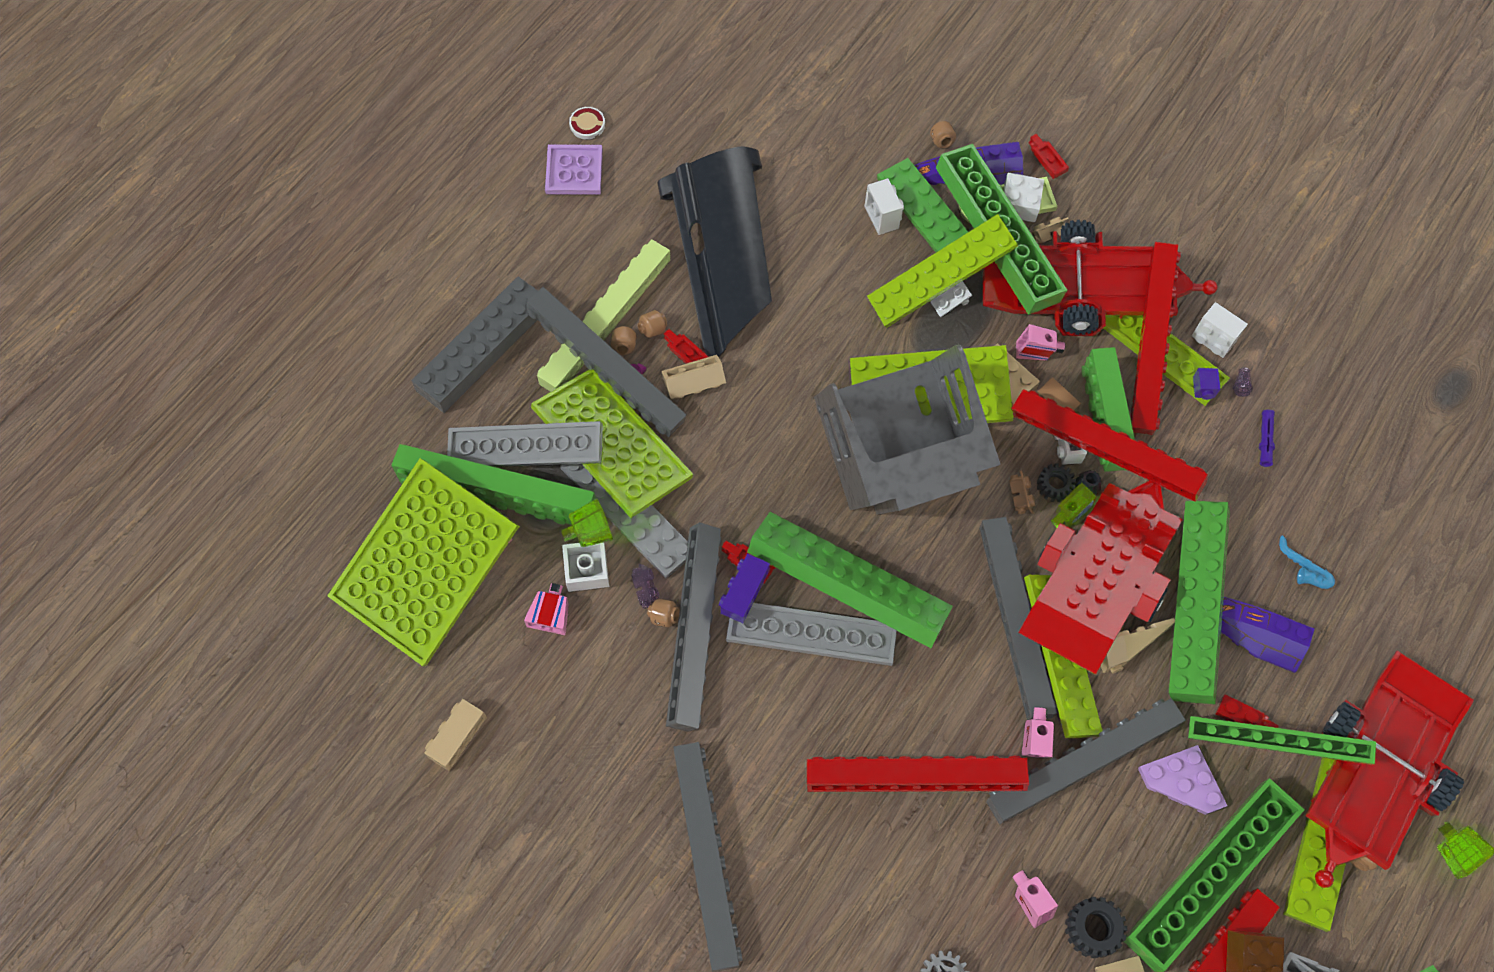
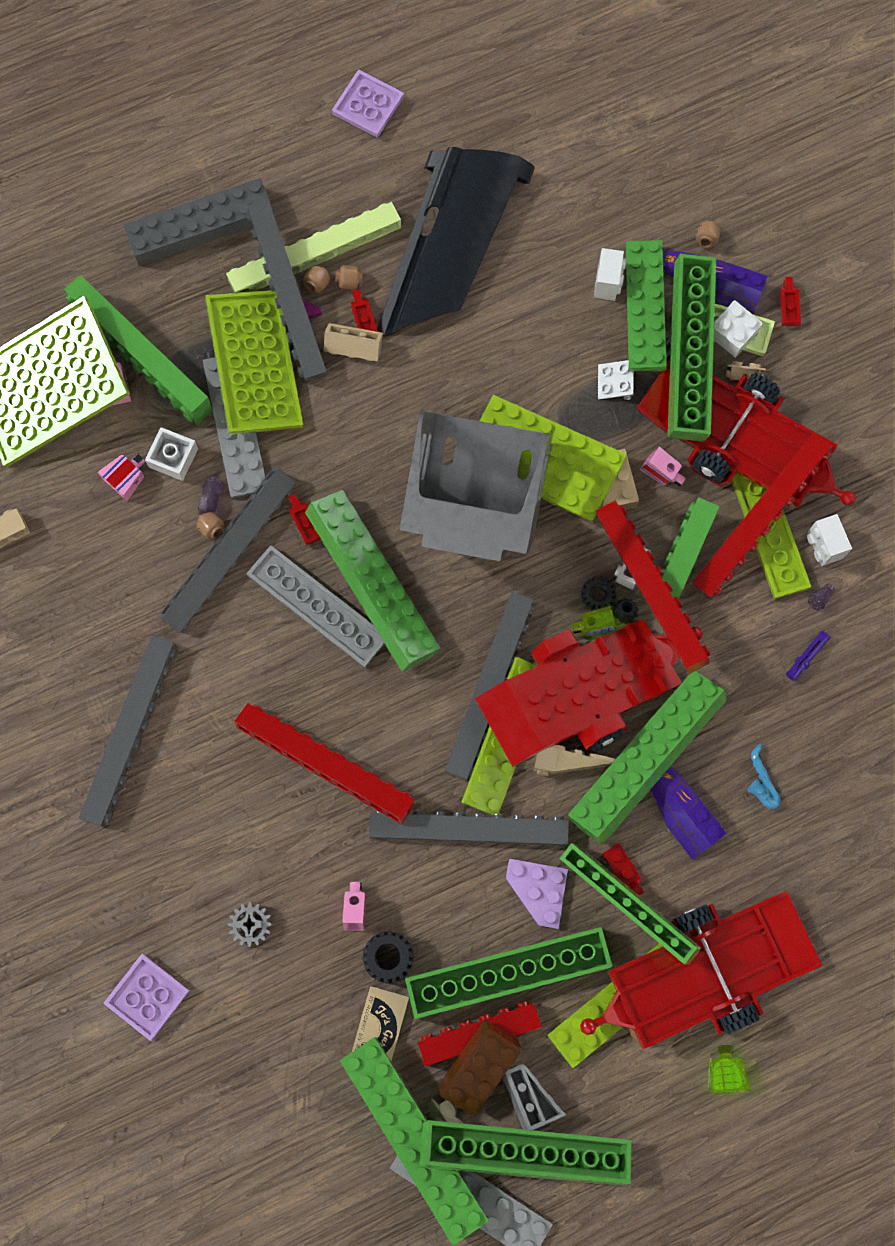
camera: 30 degrees right, 10 degrees up
light grey plate [447,421,603,467] -> none
clear neon green torso [561,499,613,547] -> none
tile [569,107,605,139] -> none
dark purple brick [719,553,770,623] -> none
lime plate [867,214,1018,328] -> none
medium nougat hinge [1009,471,1036,514] -> none
bright pink torso [1022,707,1054,758] -> none
medium nougat hinge [1037,377,1081,413] -> none
dark purple brick [1193,368,1220,400] -> none

